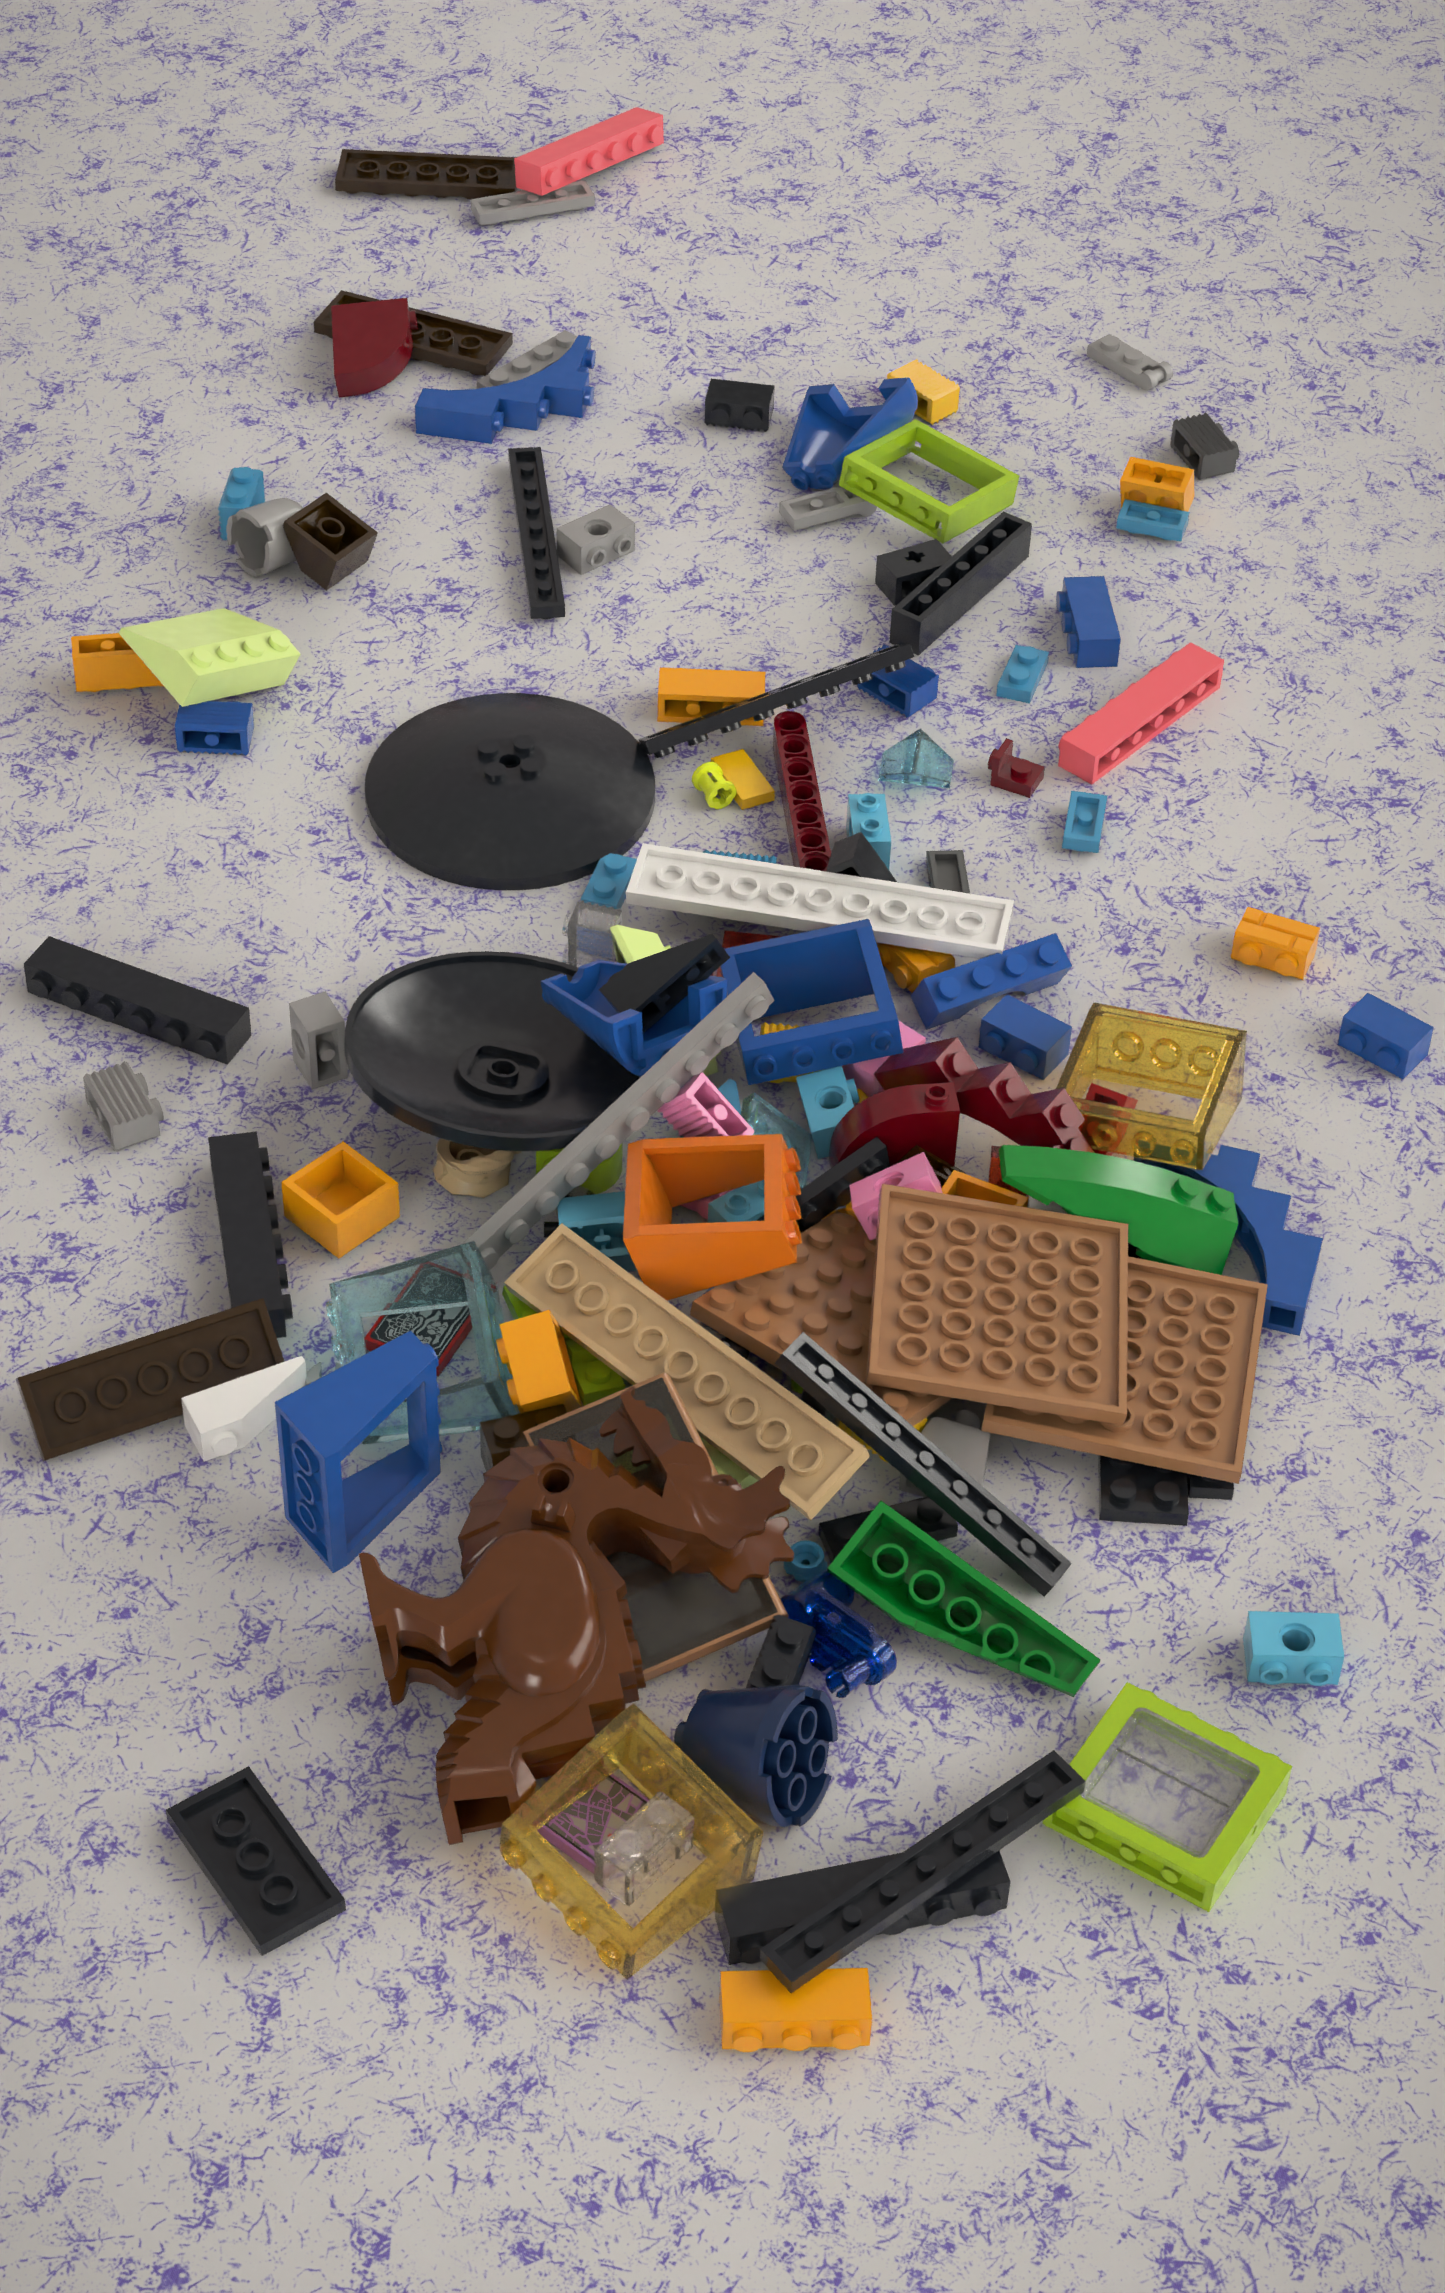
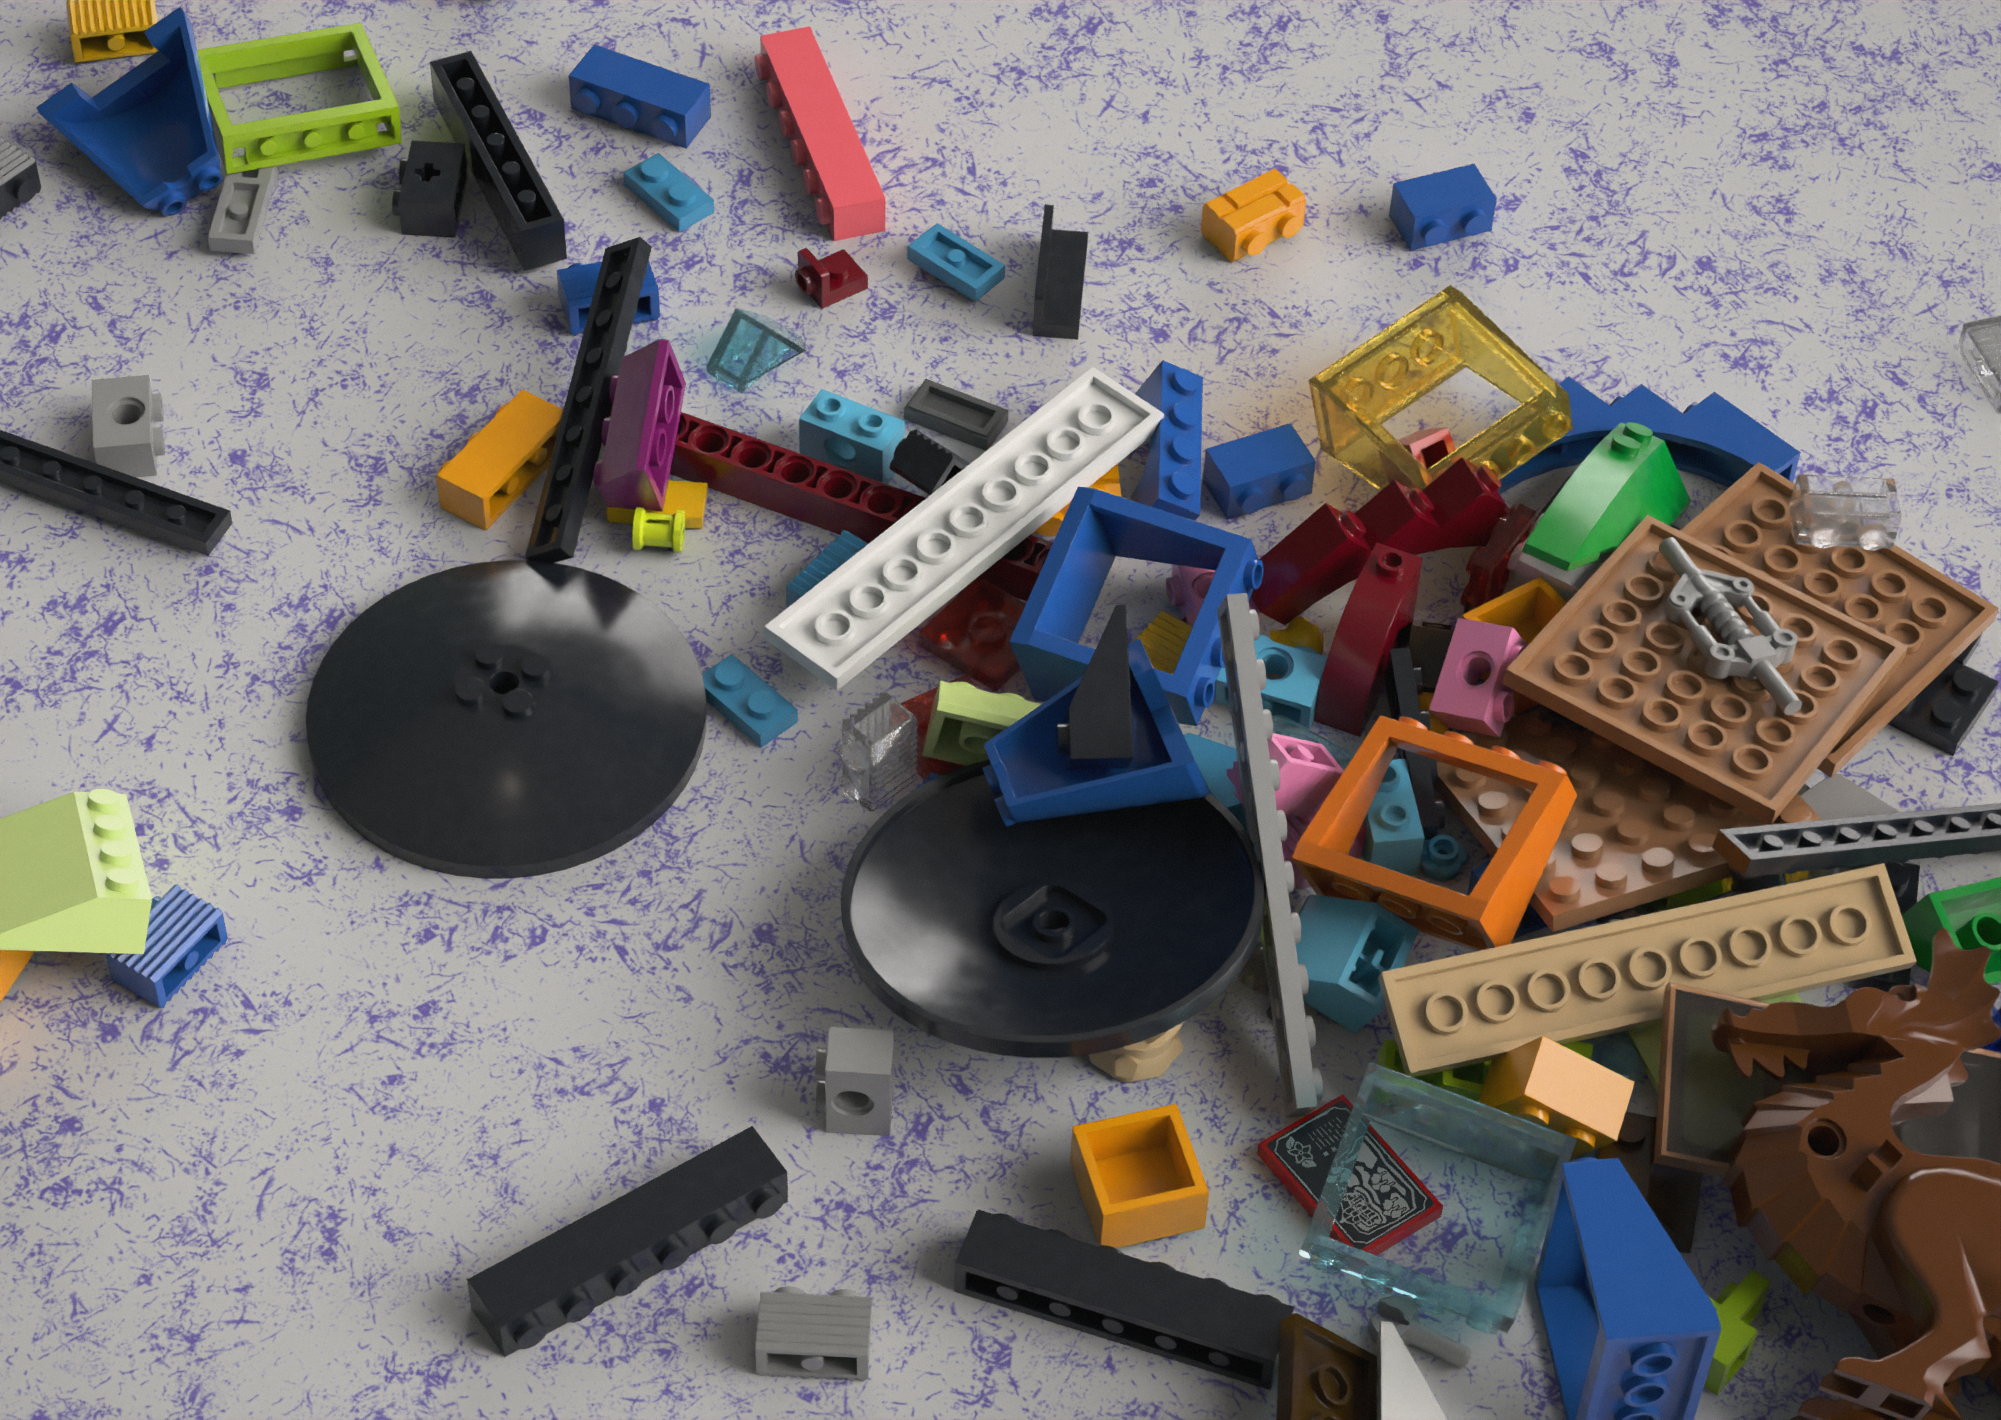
camera: 60 degrees left, 5 degrees up
none -> magenta slope [593,339,686,512]
none -> black panel [1033,204,1088,340]
none -> light grey bar [1659,537,1802,715]
none -> lime brick [1704,1269,1771,1395]
none -> clear brick [1789,474,1902,550]

